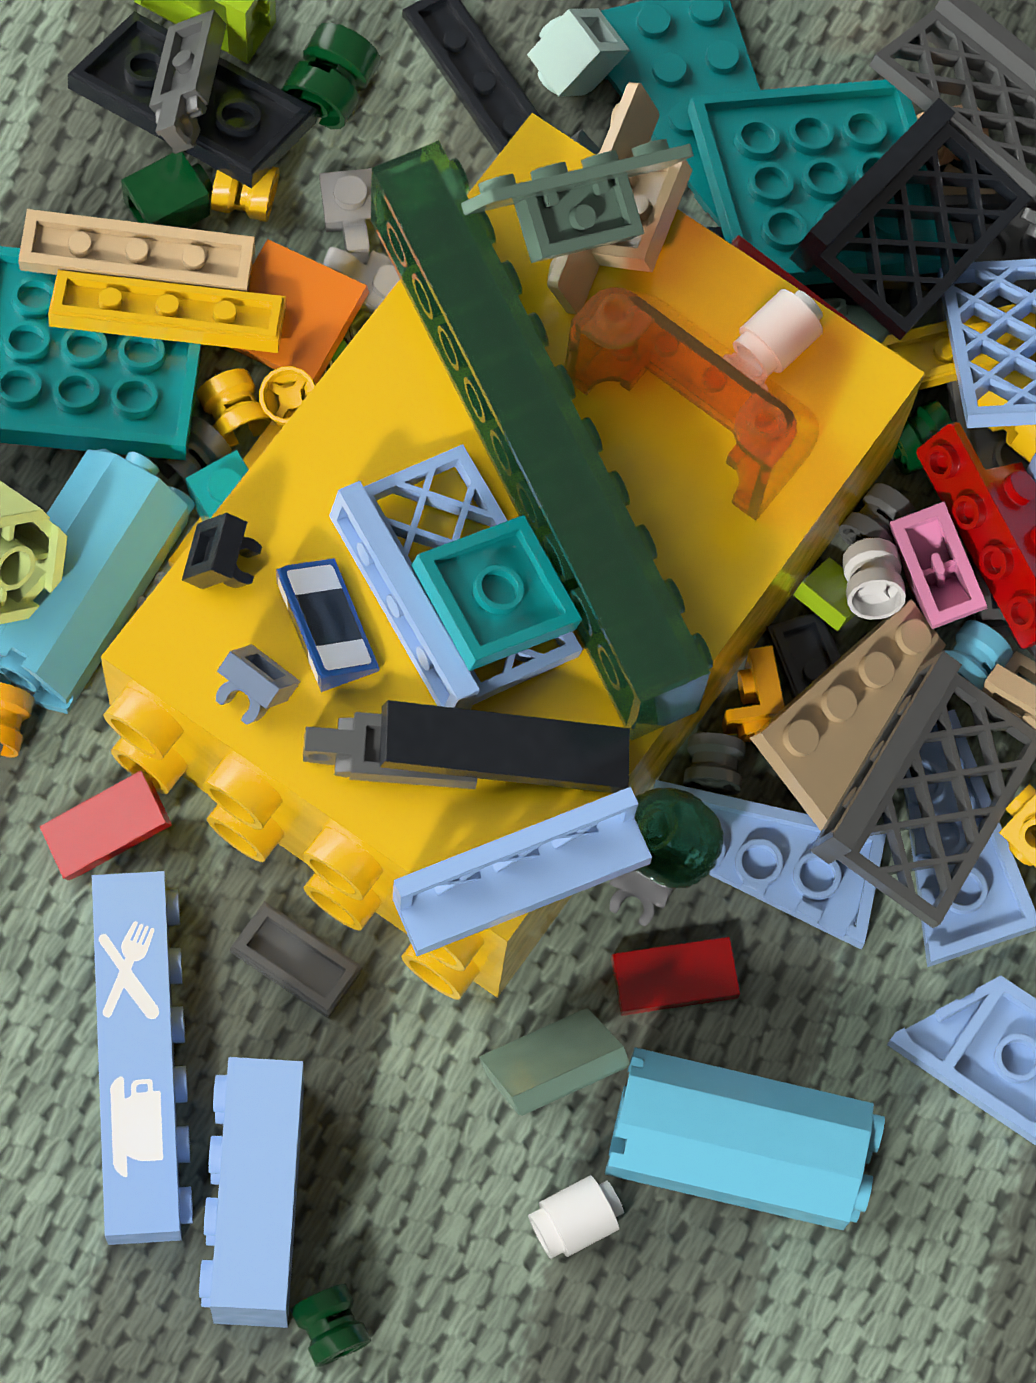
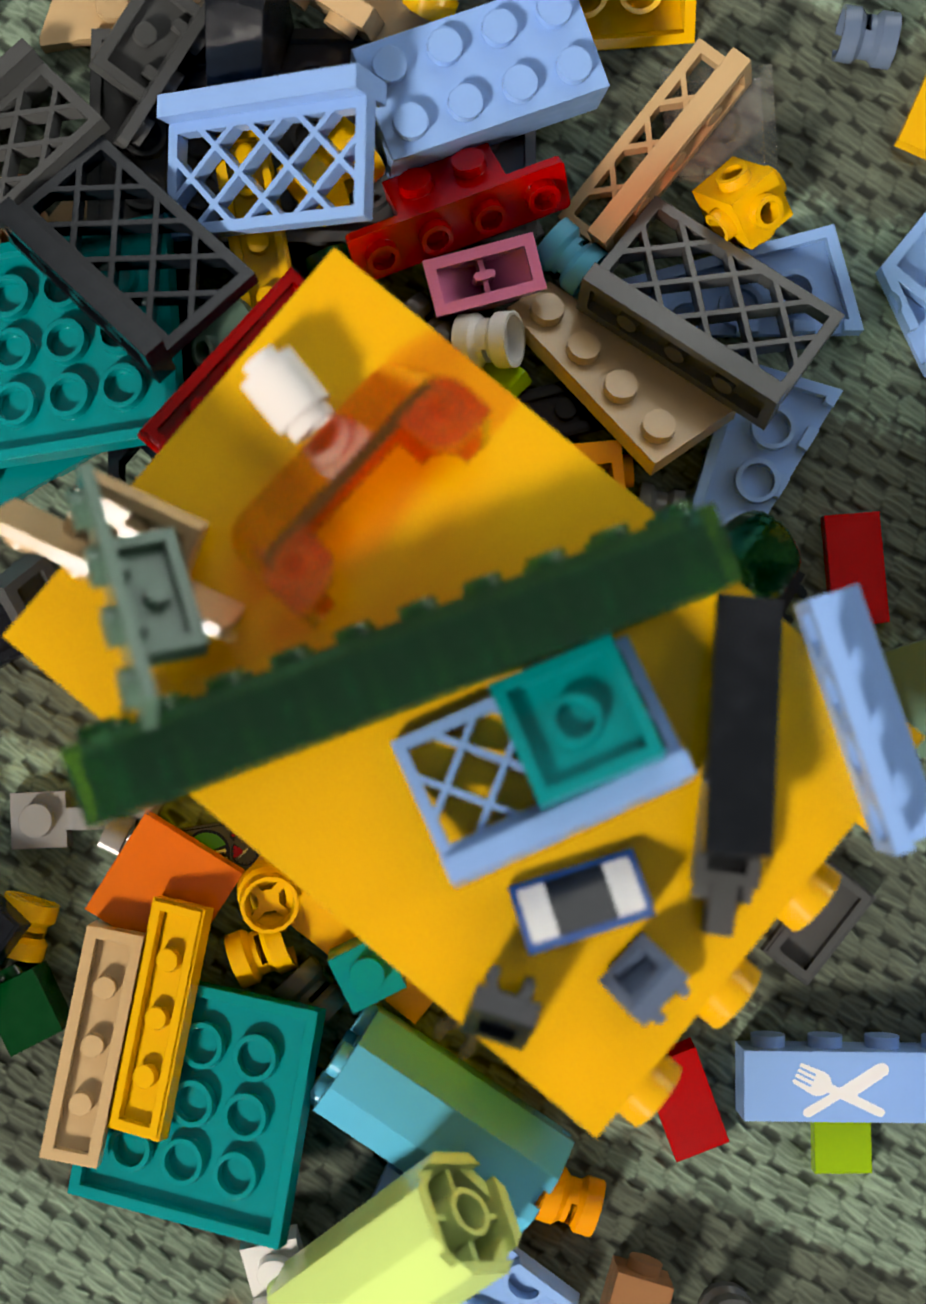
camera: 80 degrees left, 15 degrees up
none -> lime tile [810,1122,872,1174]

